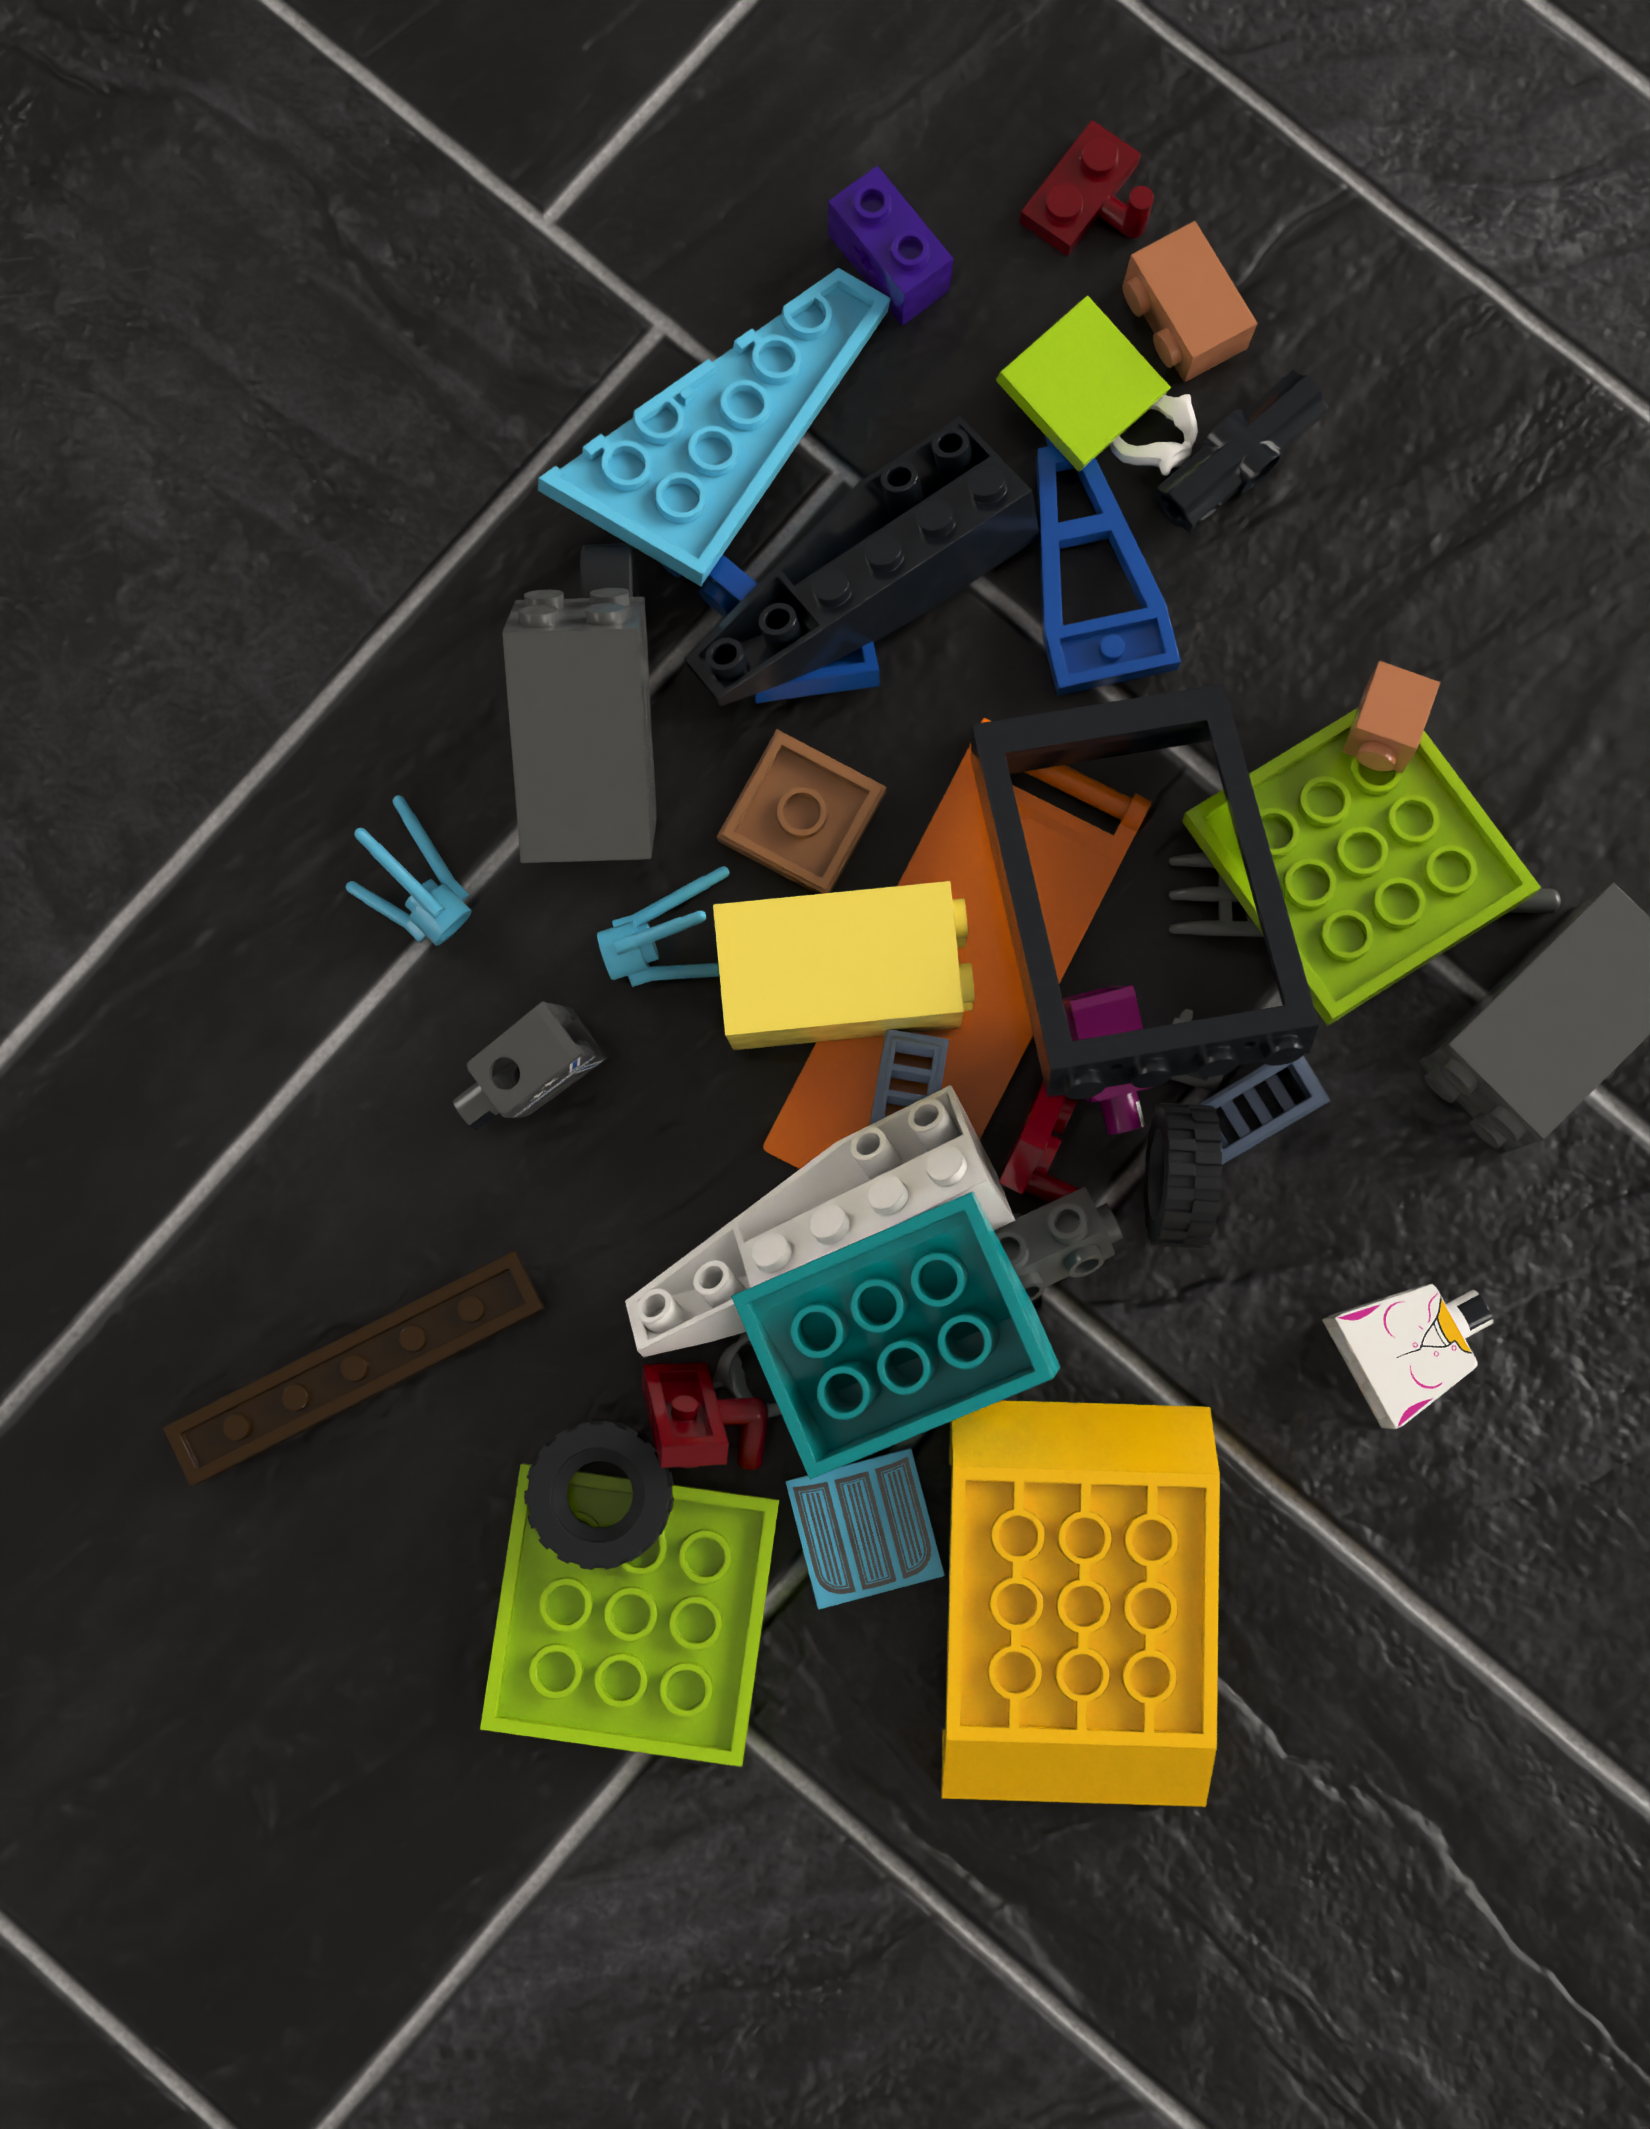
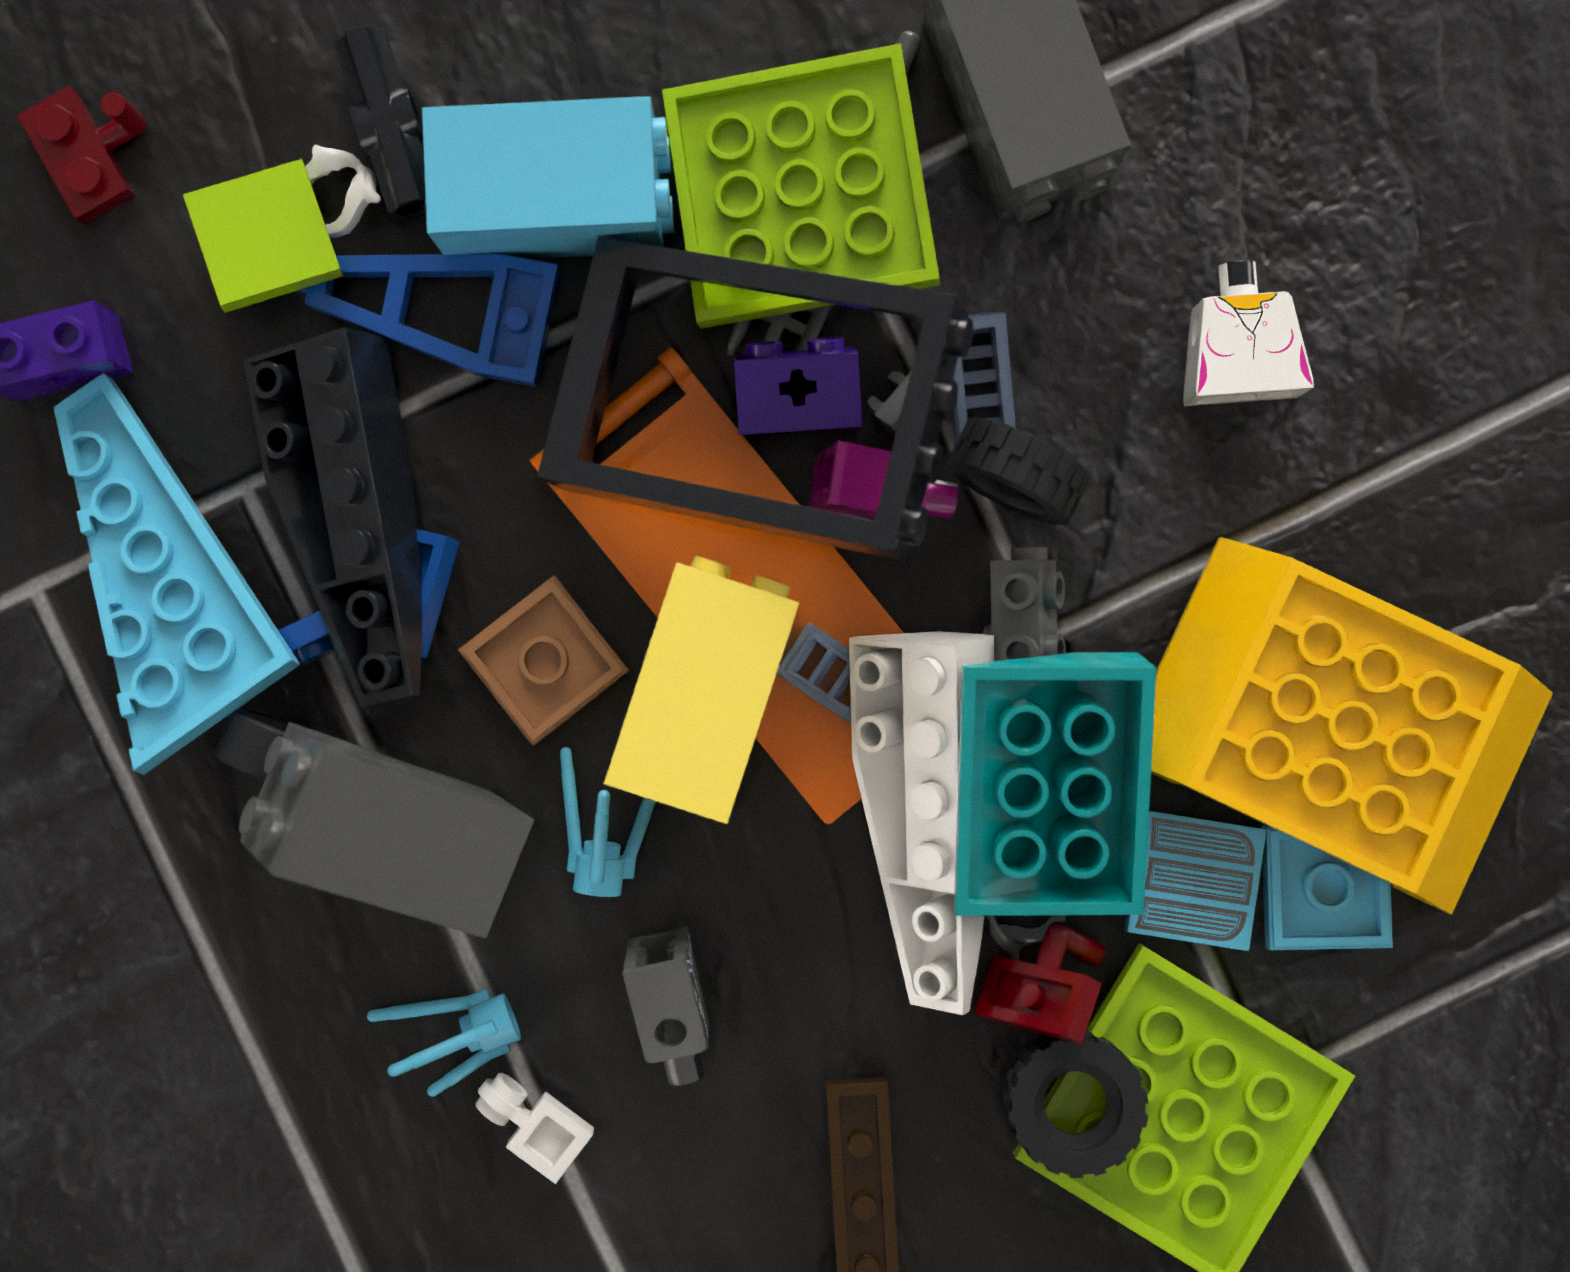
camera: 65 degrees left, 5 degrees up
dark red plate [999,1079,1078,1203] -> none
nougat brick [1122,221,1258,383] -> none
nougat brick [1342,661,1441,773] -> none
none -> medium azure brick [422,96,674,259]
none -> white plate [476,1073,594,1184]
none -> dark purple brick [734,337,862,435]
none -> medium azure tile [1261,826,1393,950]

